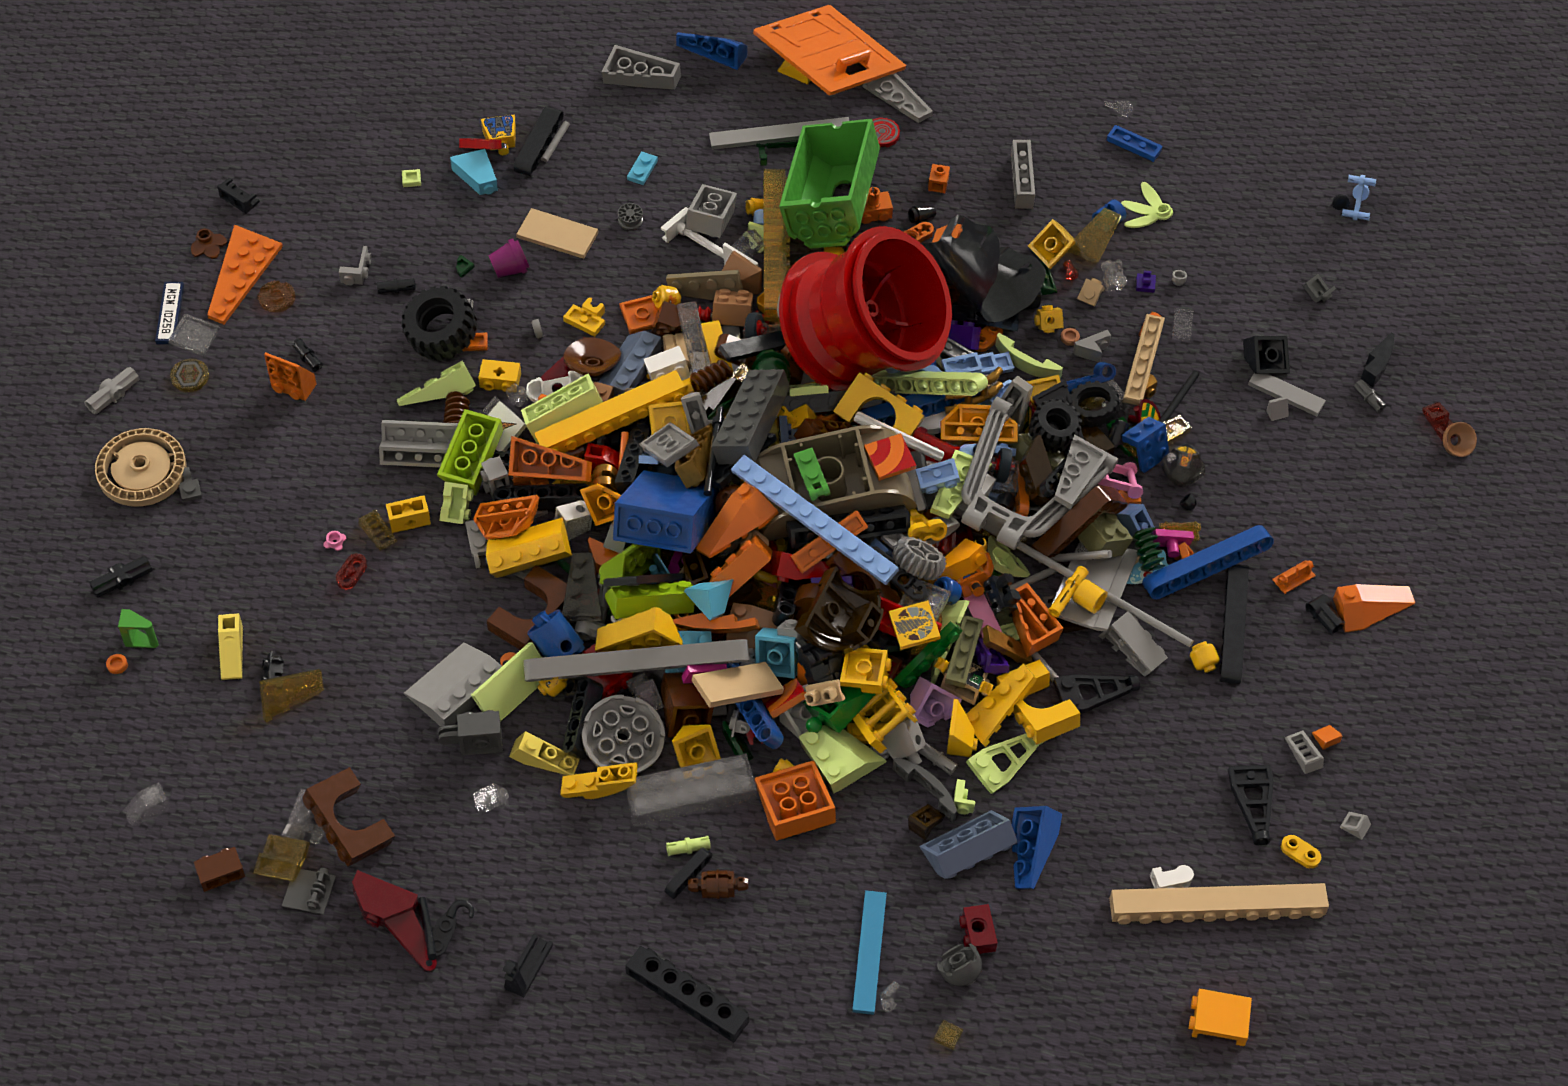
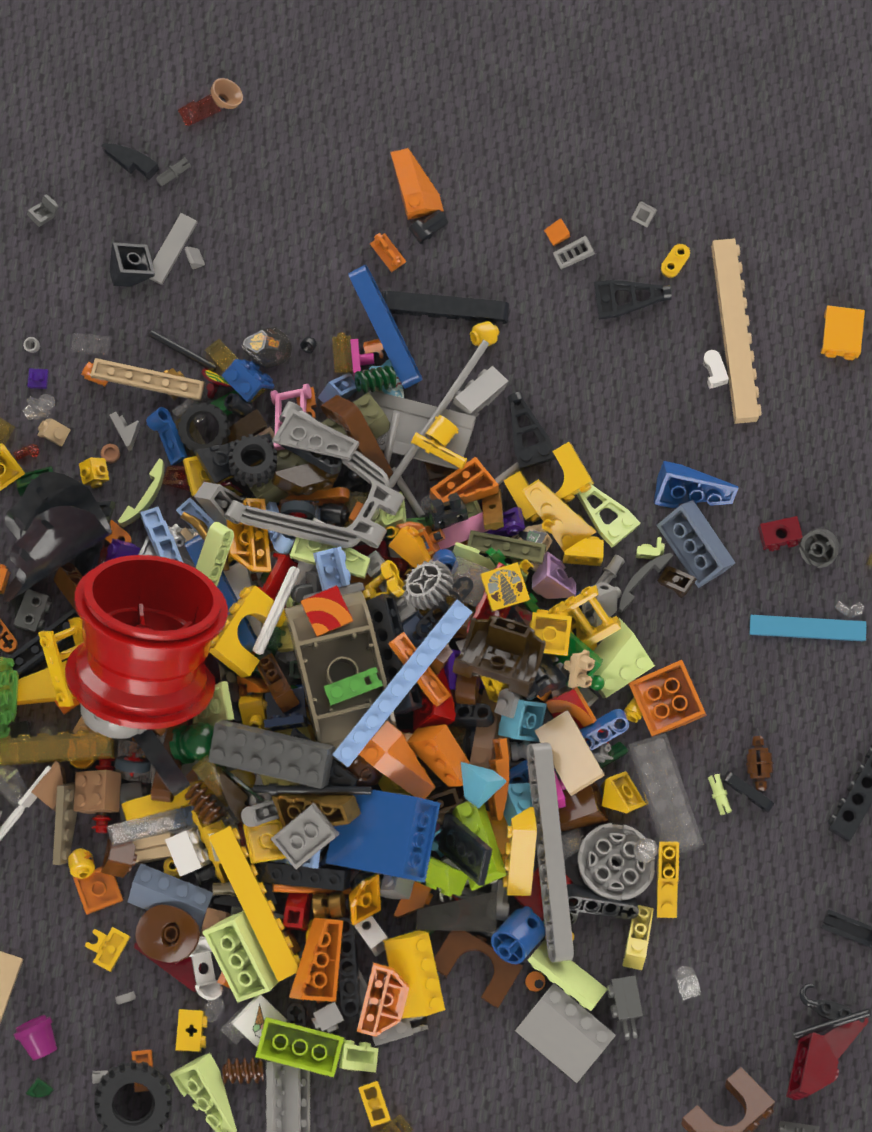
camera: 90 degrees left, 20 degrees up
none -> clear piece [633,838,658,863]

